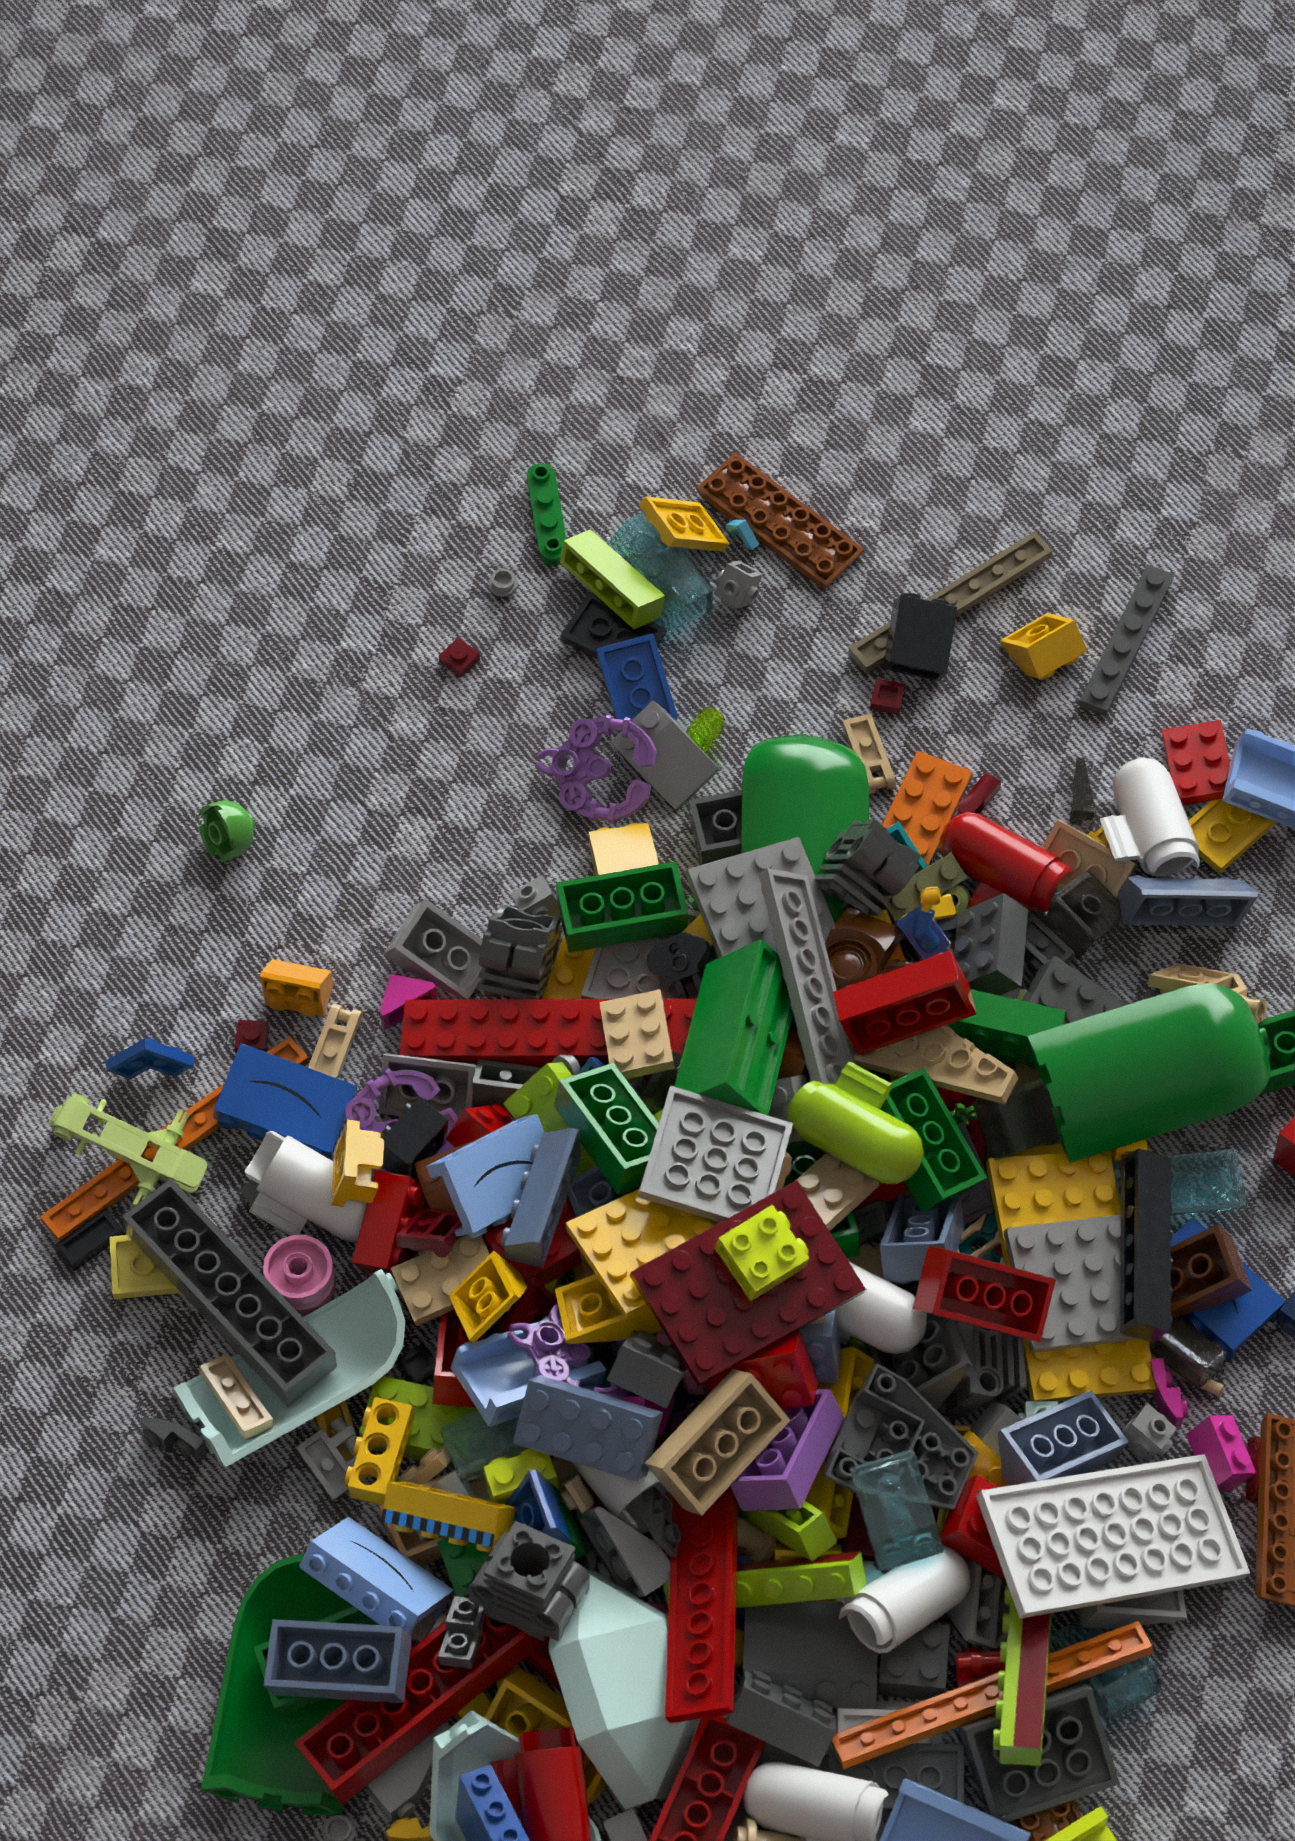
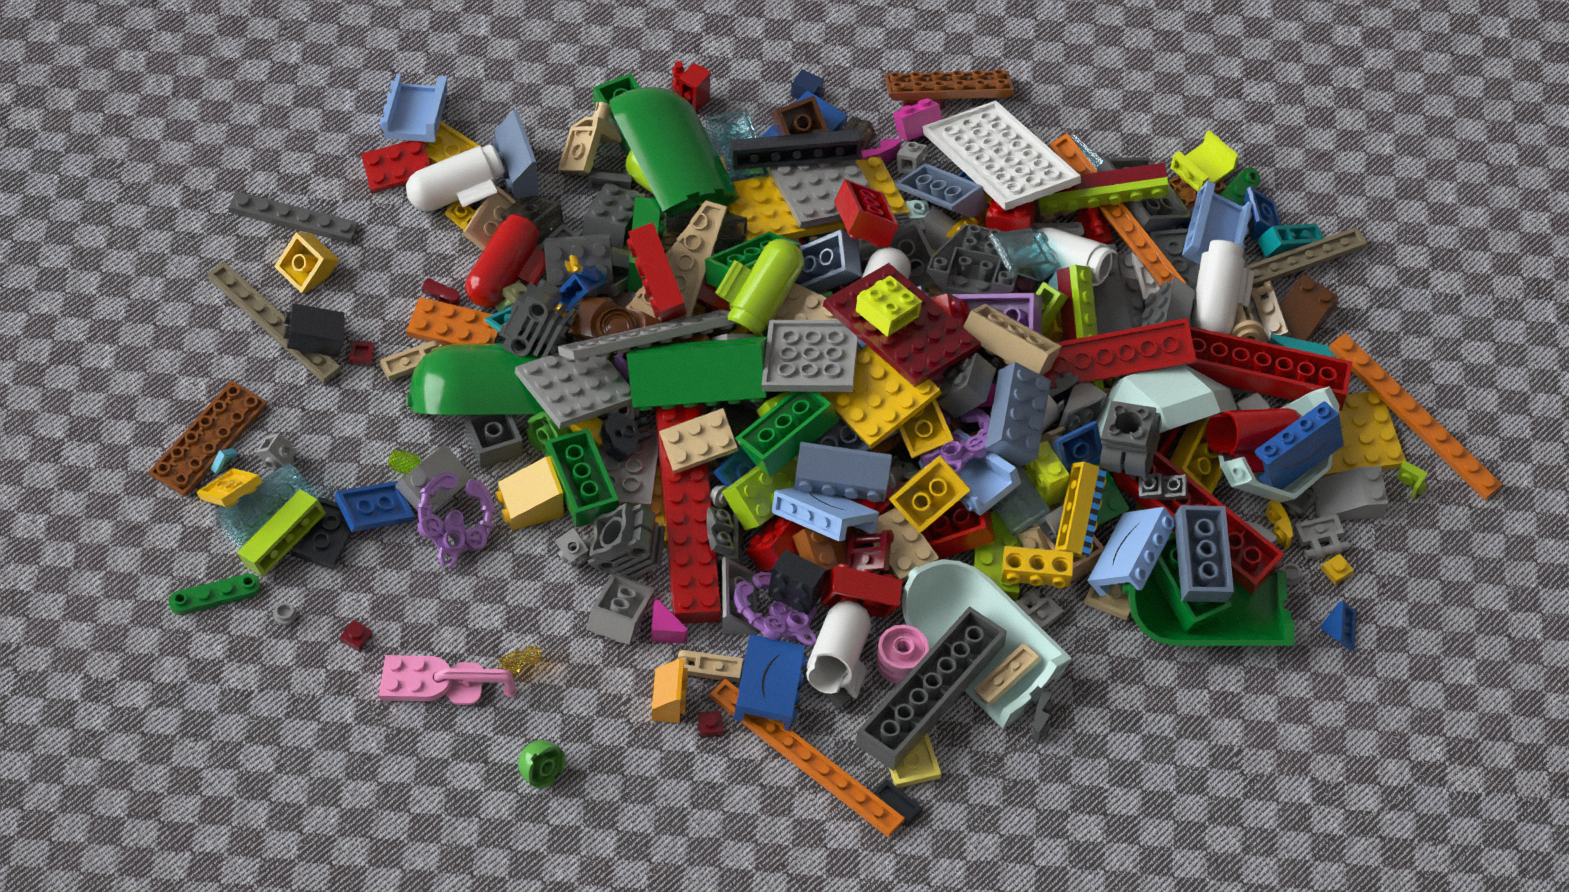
camera: 105 degrees left, 5 degrees down
yellowish green piece [48,1093,207,1207] -> none
blue plate [106,1038,194,1079] -> none
yellow panel [331,1120,384,1207] -> none
clear smoke slope [1069,758,1096,826] -> none
none -> bright pink plate [379,655,517,705]
none -> clear yellow plate [498,646,542,675]
none -> dark grey slope [707,507,735,556]

